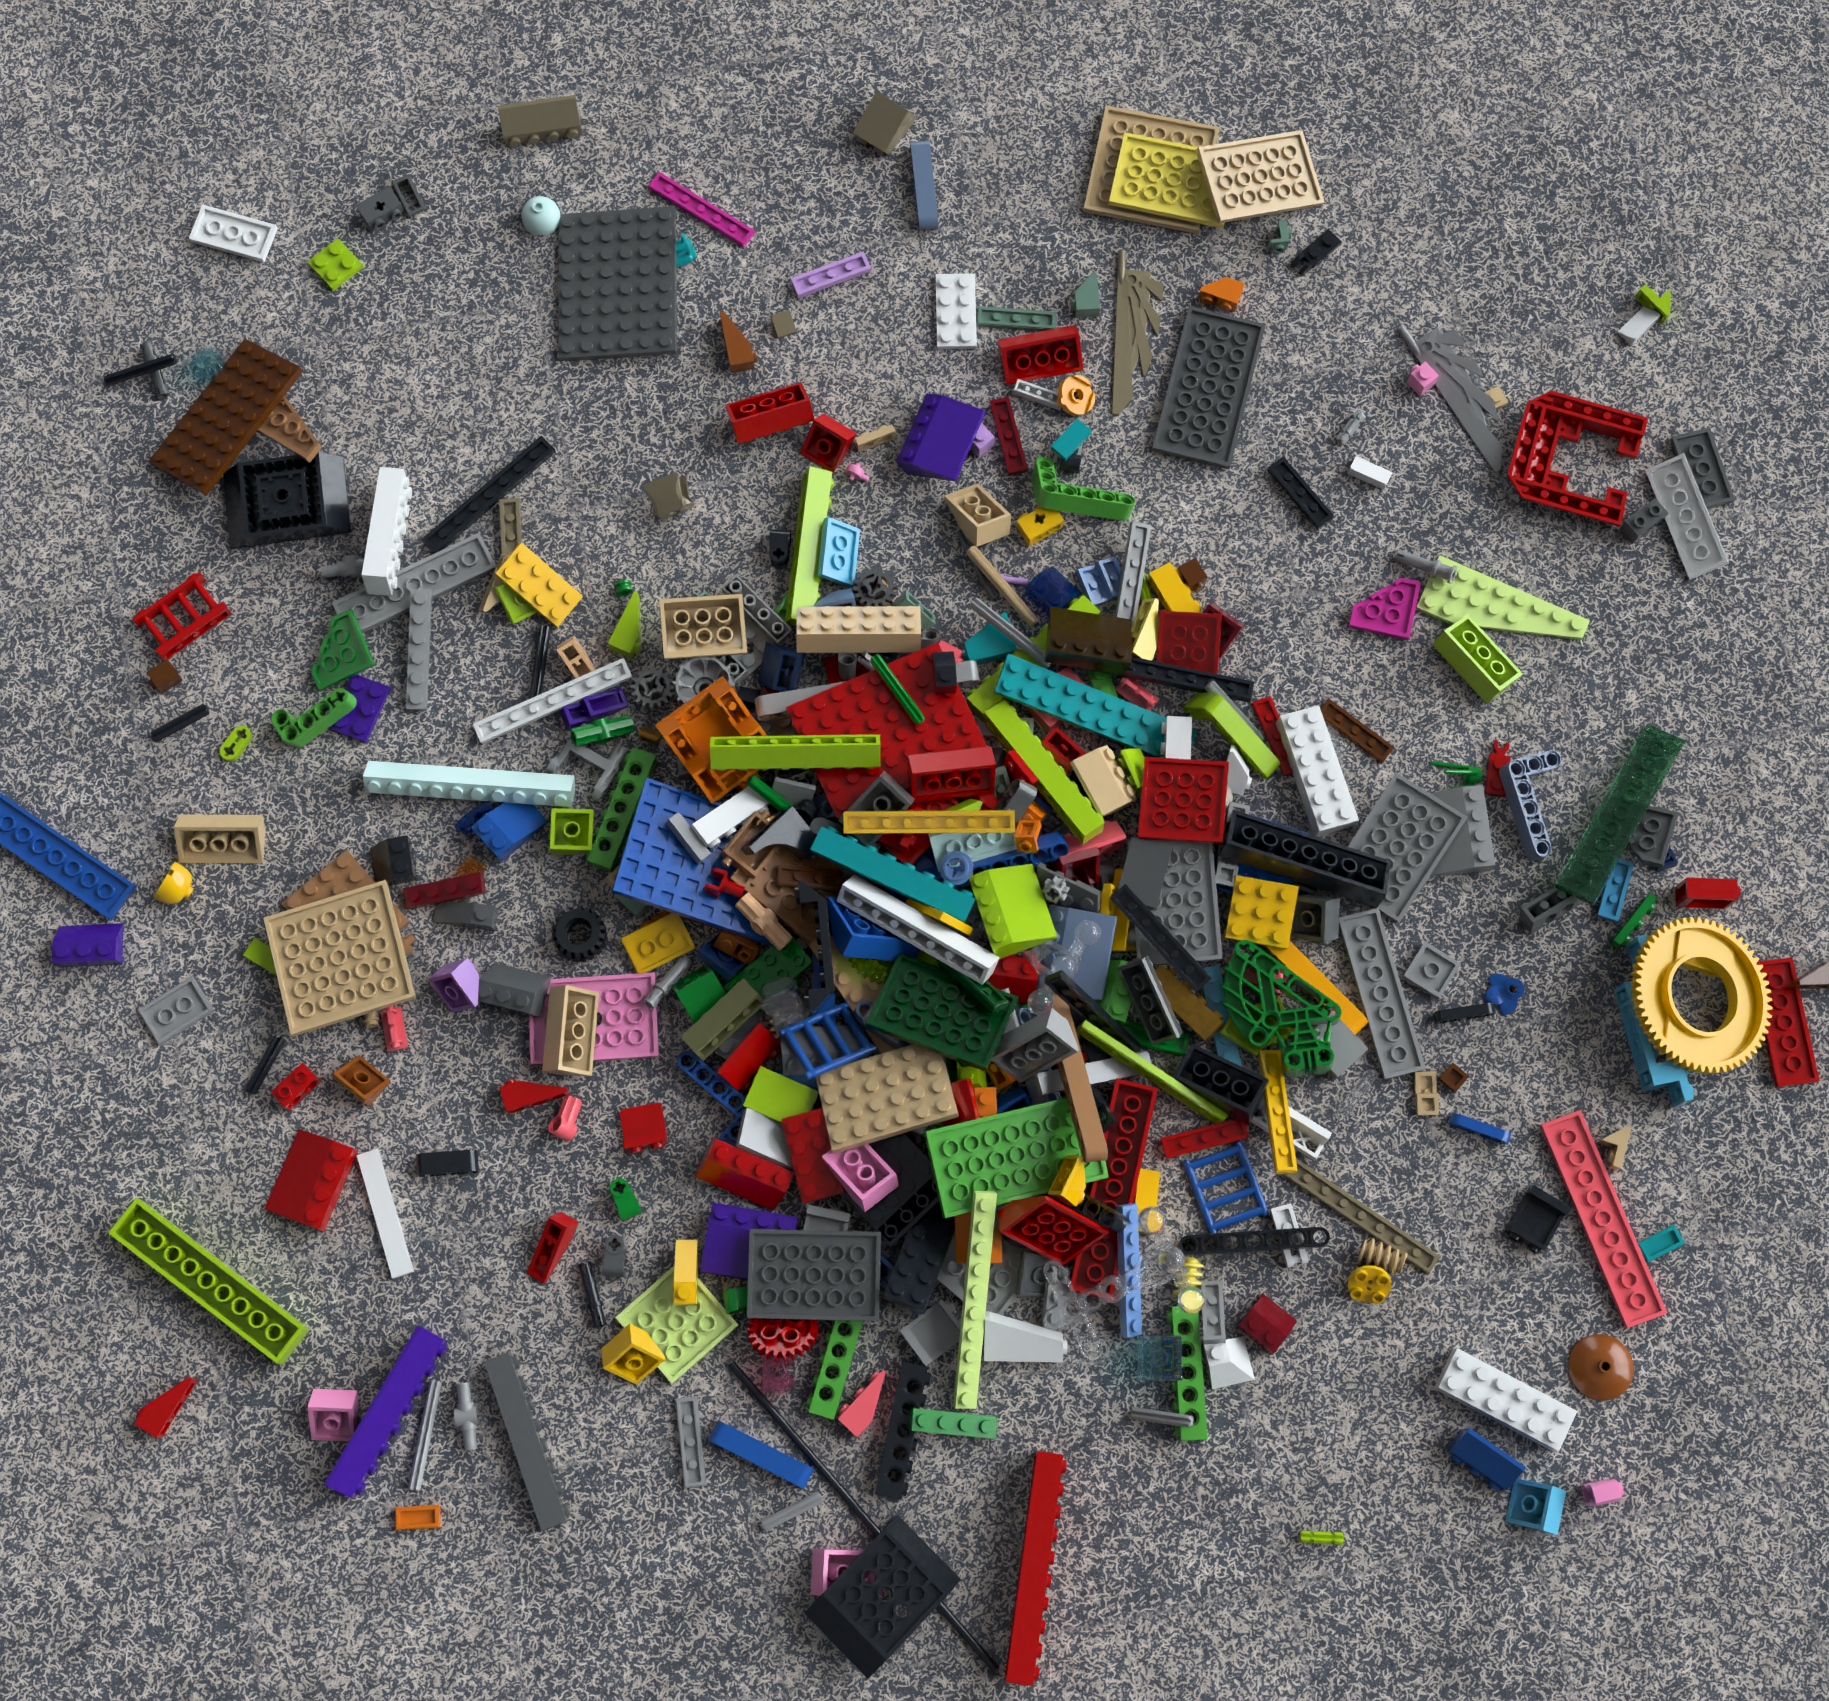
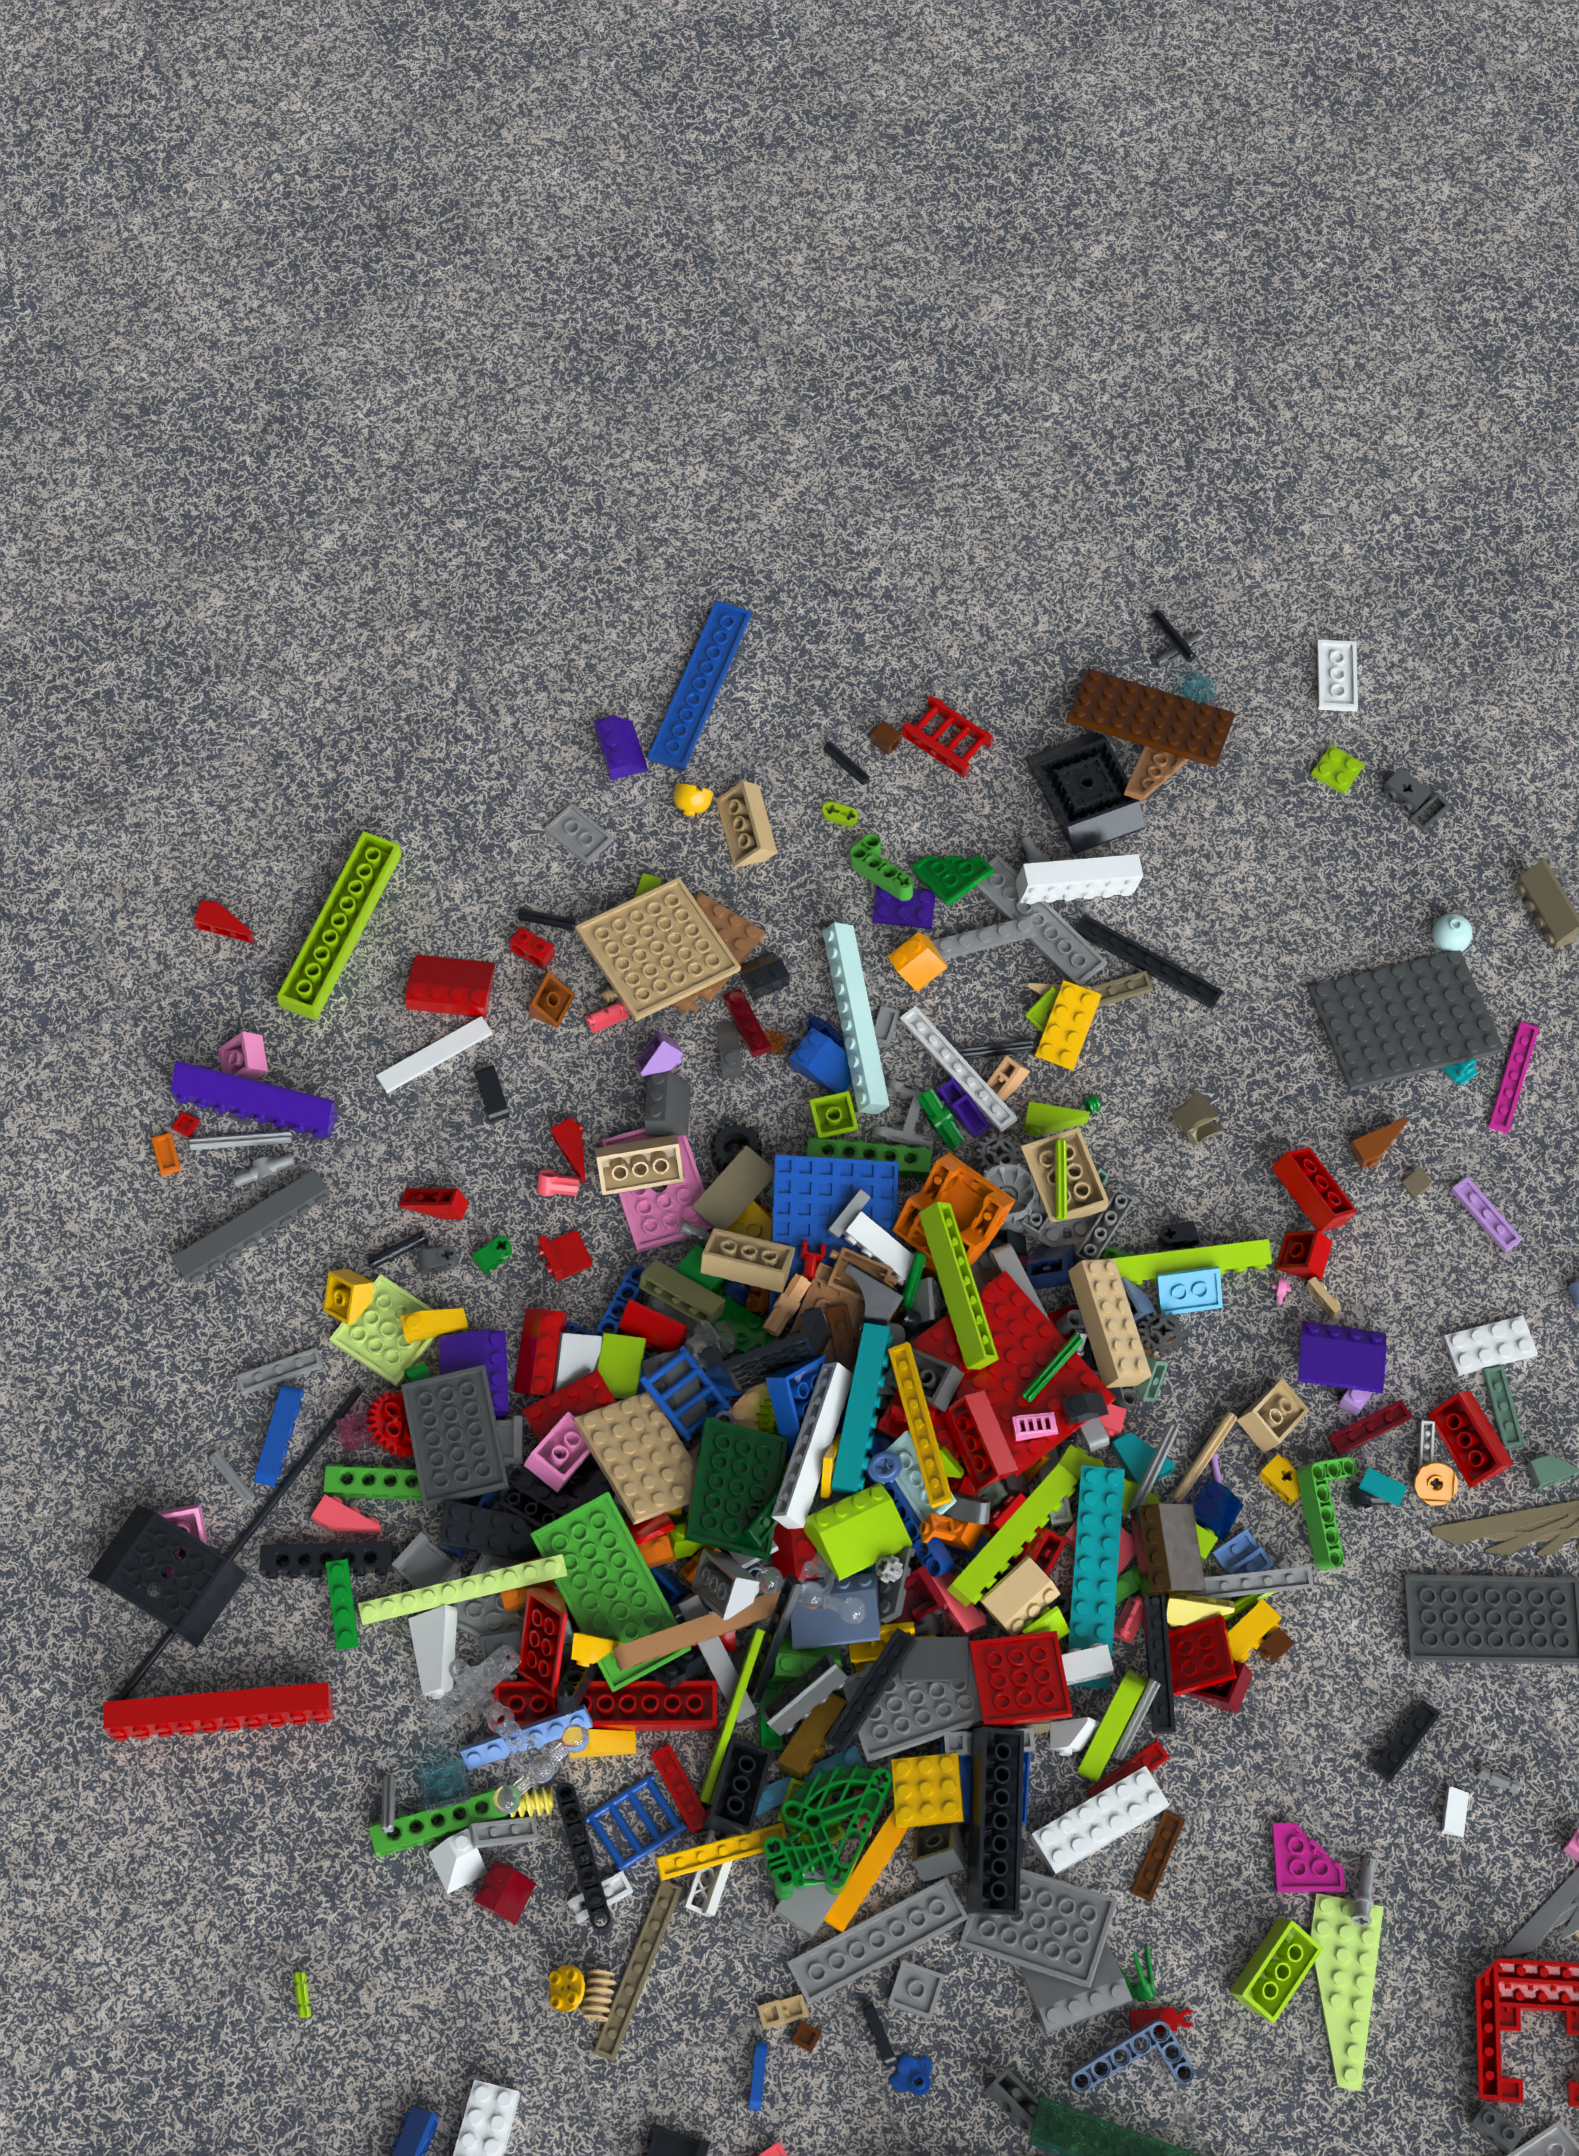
camera: 75 degrees right, 10 degrees down
none -> red tile [171,1111,200,1139]
none -> dark tan tile [691,1145,773,1231]
none -> tan slope [700,1228,795,1293]
none -> light grey tile [874,1005,900,1048]
none -> light orange slope [887,932,948,991]
none -> bright pink slope [1011,1412,1058,1441]
none -> lime axle [1055,1139,1067,1220]

